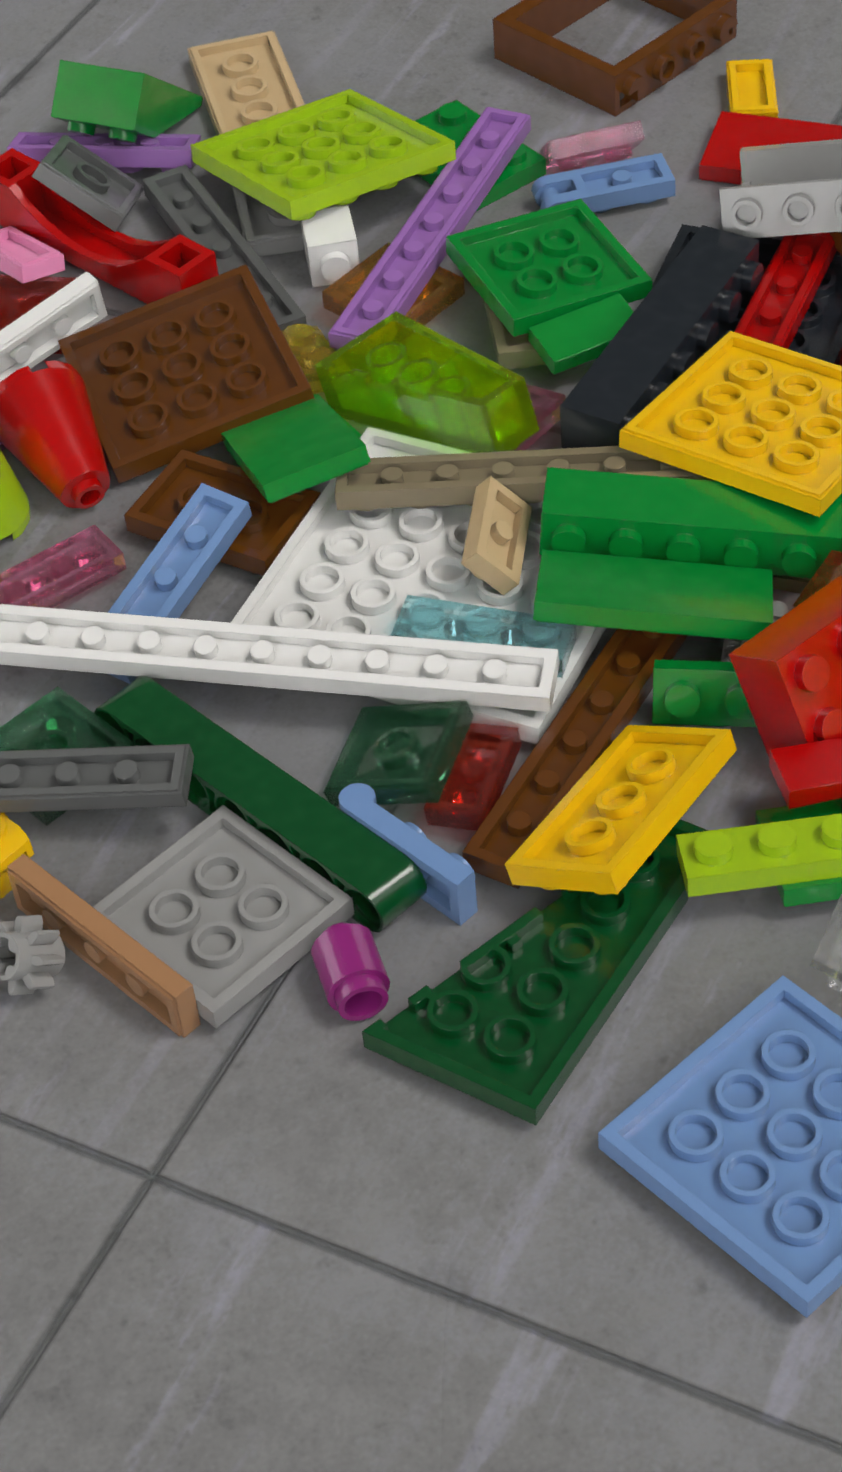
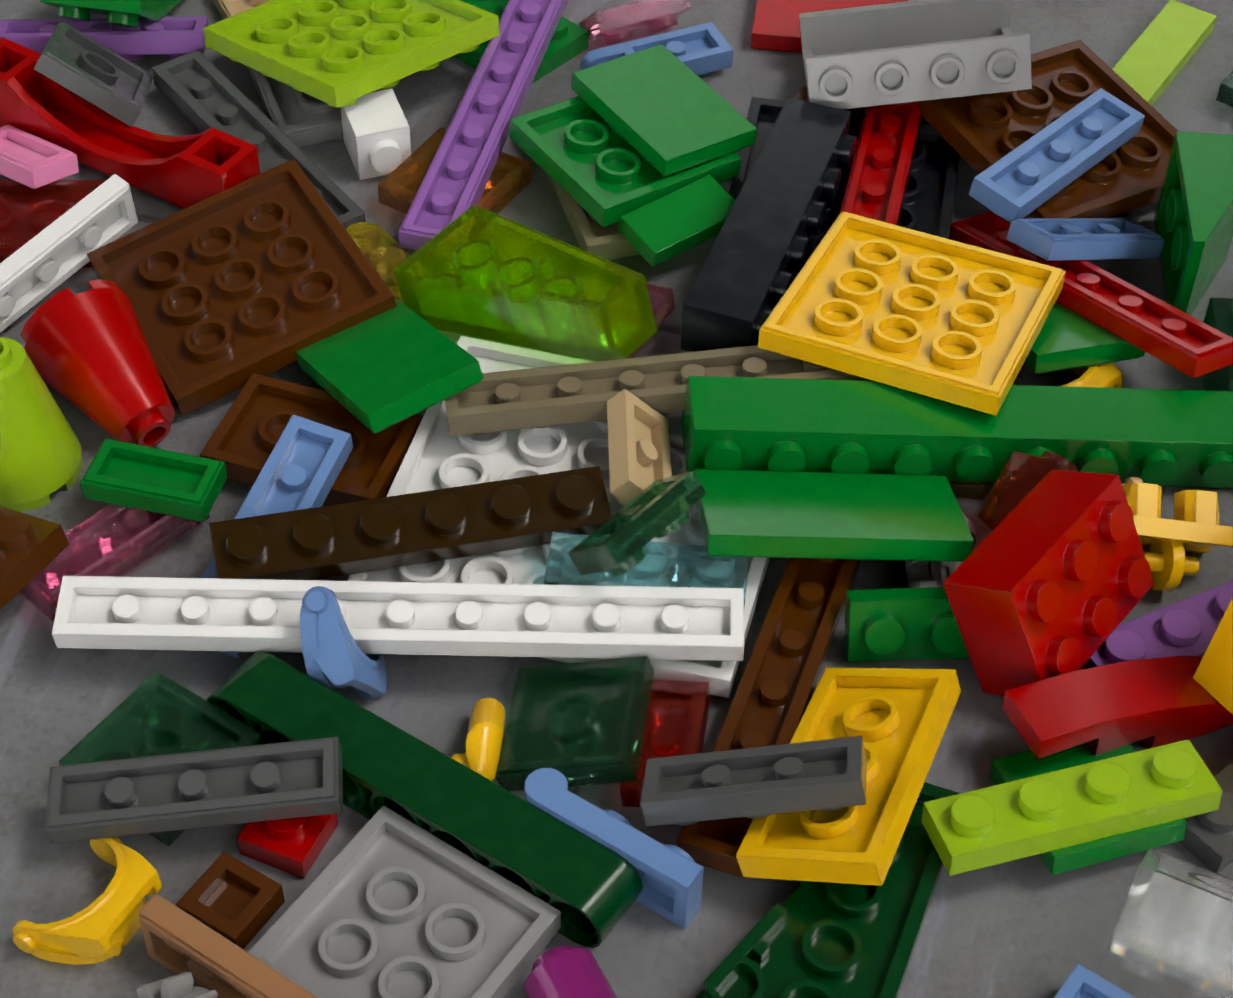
camera: 15 degrees left, 0 degrees up
none -> green tile [80,438,227,522]
none -> reddish brown plate [176,851,285,949]
none -> dark brown plate [209,466,613,580]
none -> red plate [237,813,338,879]
none -> medium blue helmet [300,586,387,700]
none -> yellow arm [450,697,506,782]
none -> clear green plate [568,471,706,576]
none -> green tile [571,44,757,177]
none -> dark grey plate [640,736,867,827]

